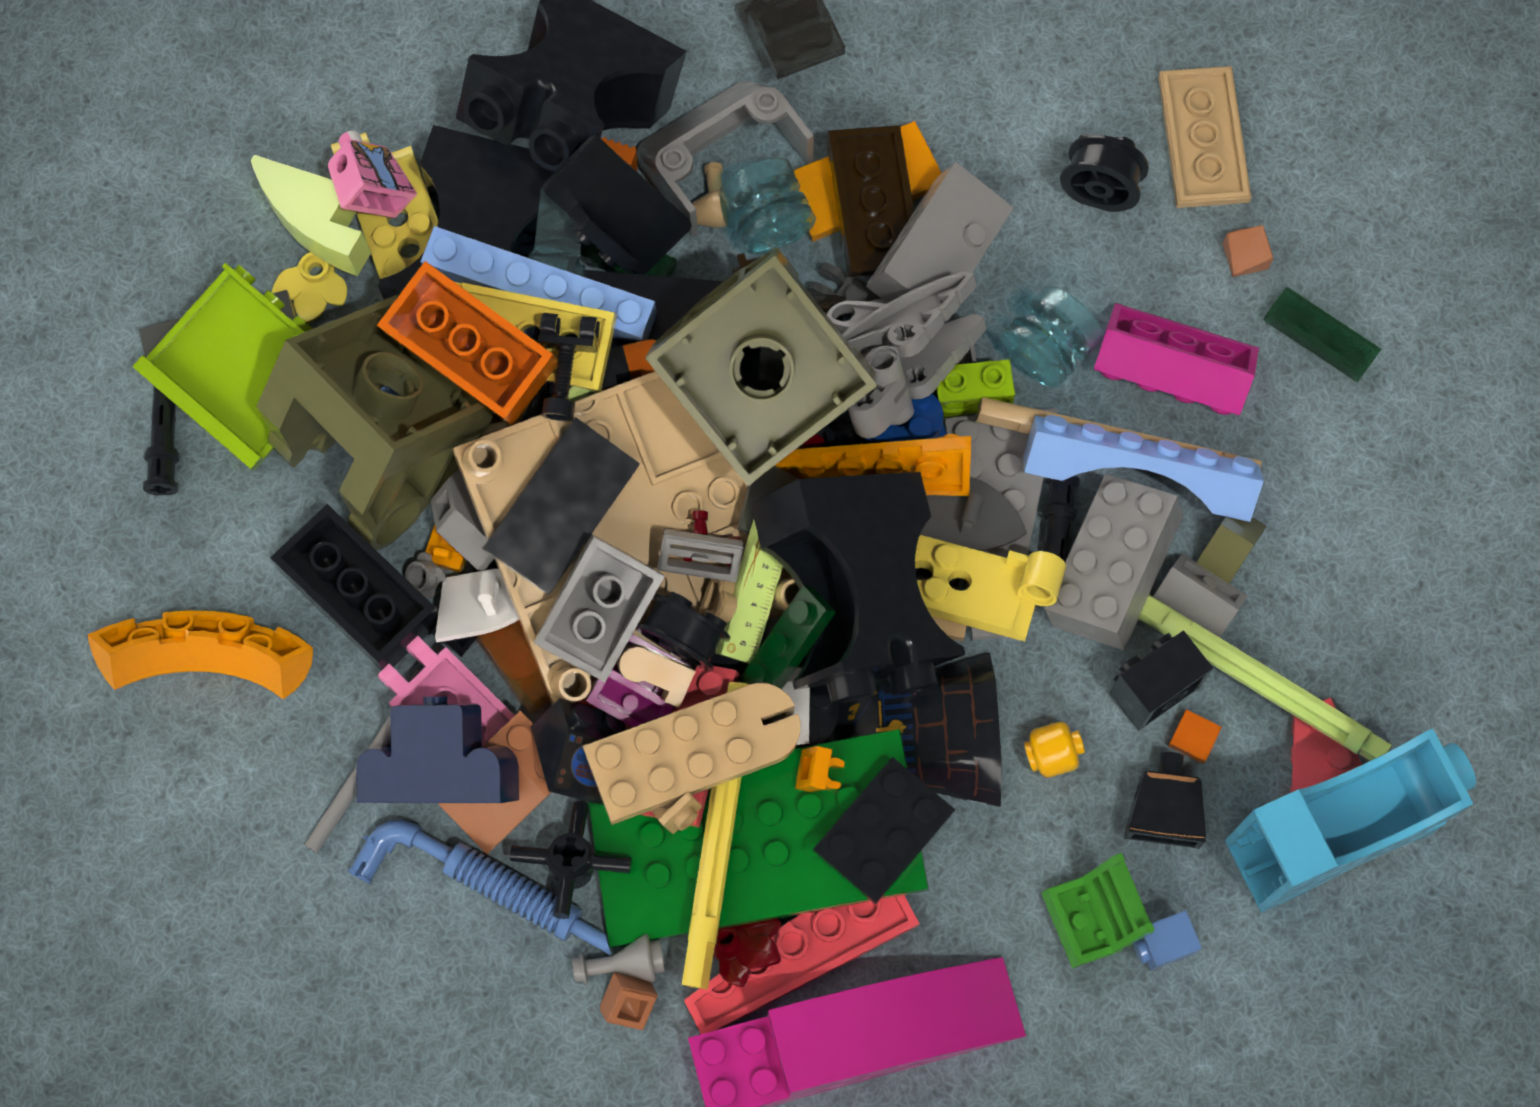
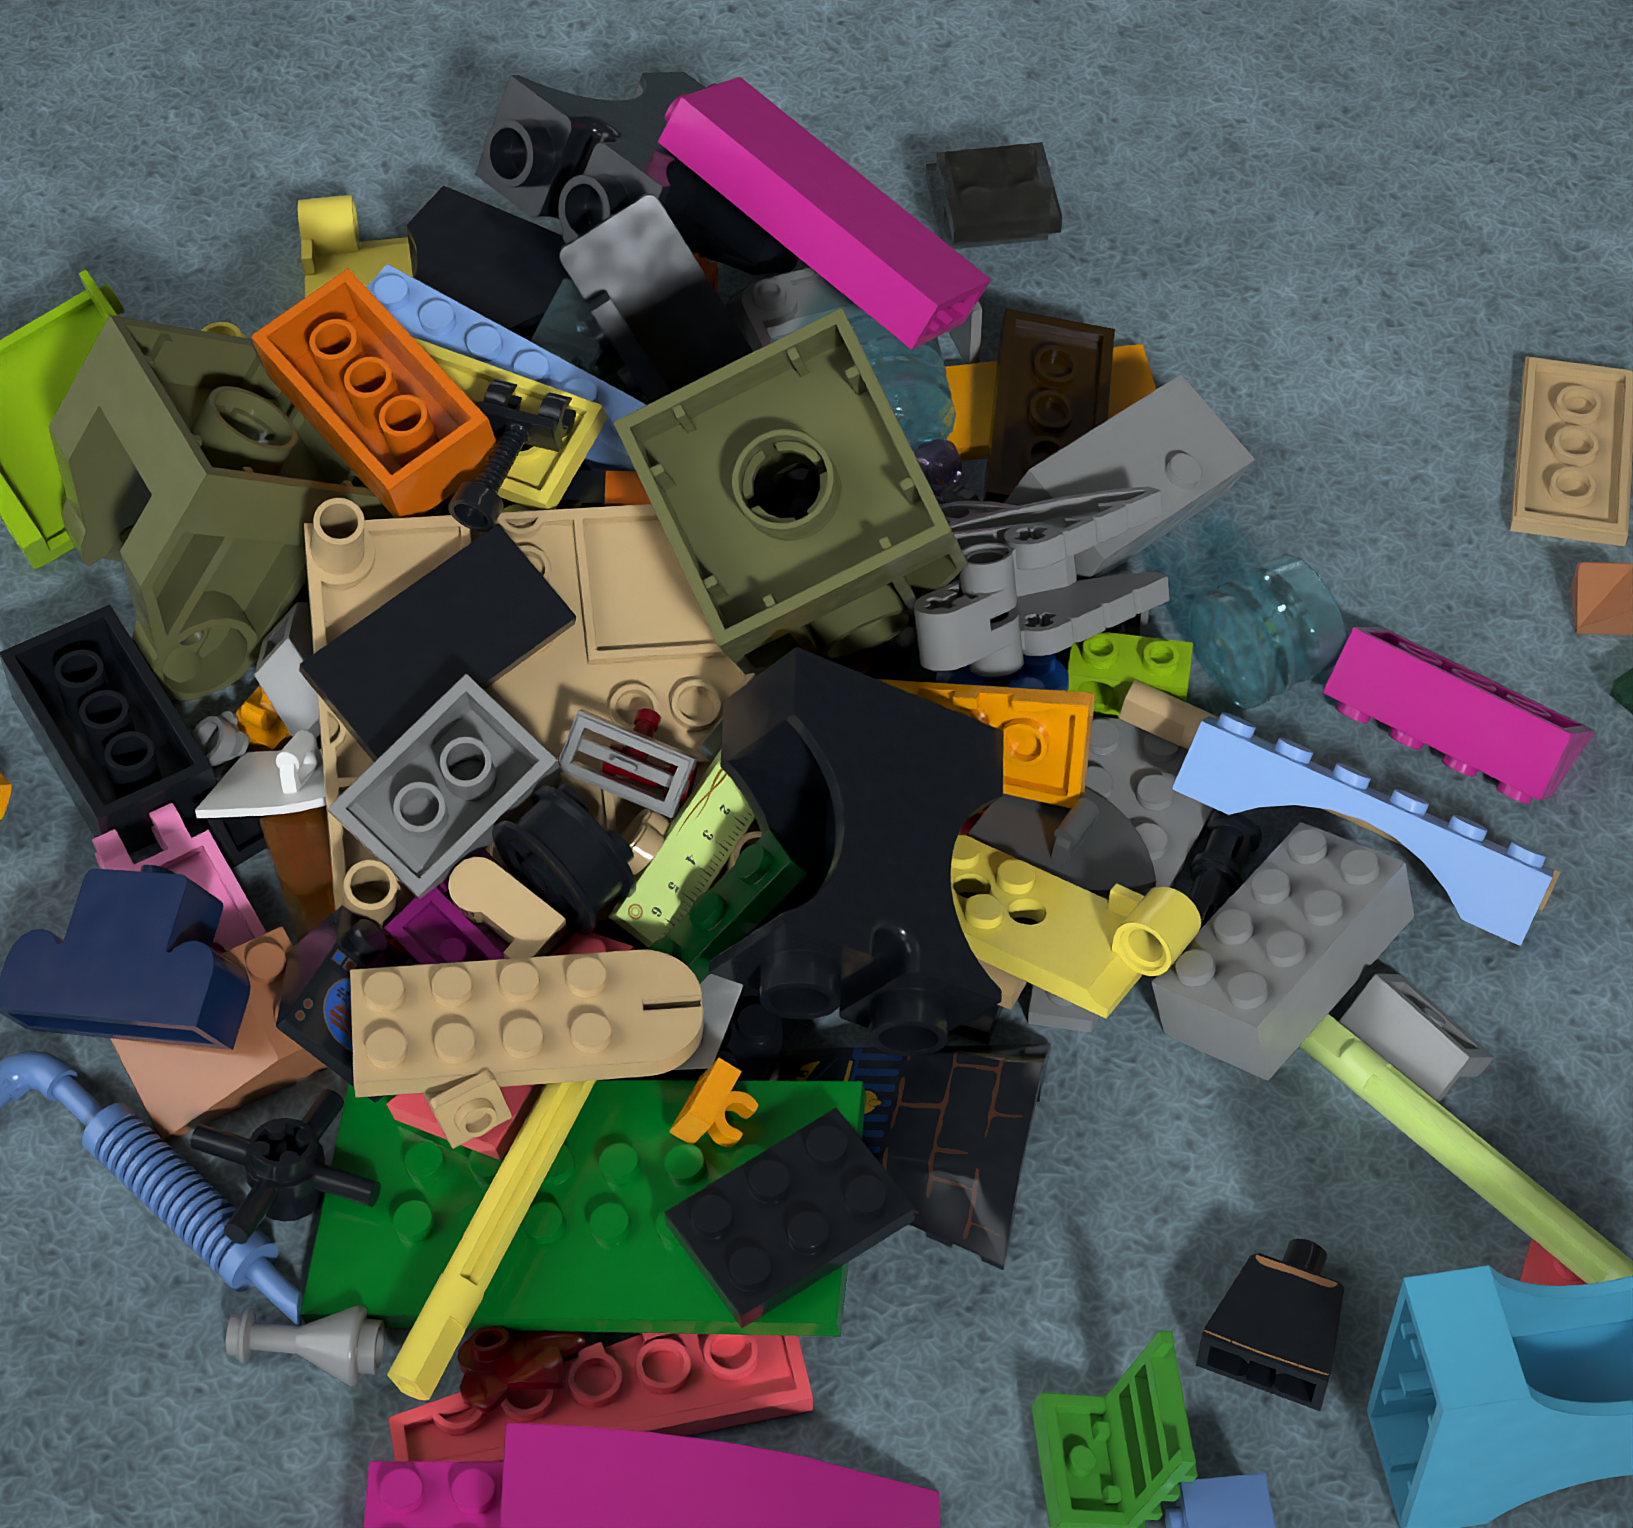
camera: 15 degrees right, 20 degrees down
yellowish green slope [251,155,371,276] -> none
bright pink torso [328,131,417,218] -> none
nougat slope [600,972,658,1030] -> none
yellow head [1024,721,1086,778] -> none
black wheel [1060,134,1149,212] -> none
black brick [1110,630,1213,731] -> none
orange tile [1168,709,1222,764] -> none
olive slope [1196,516,1267,583] -> none
none -> dark pink brick [658,77,991,350]
none -> clear purple plate [914,439,962,497]

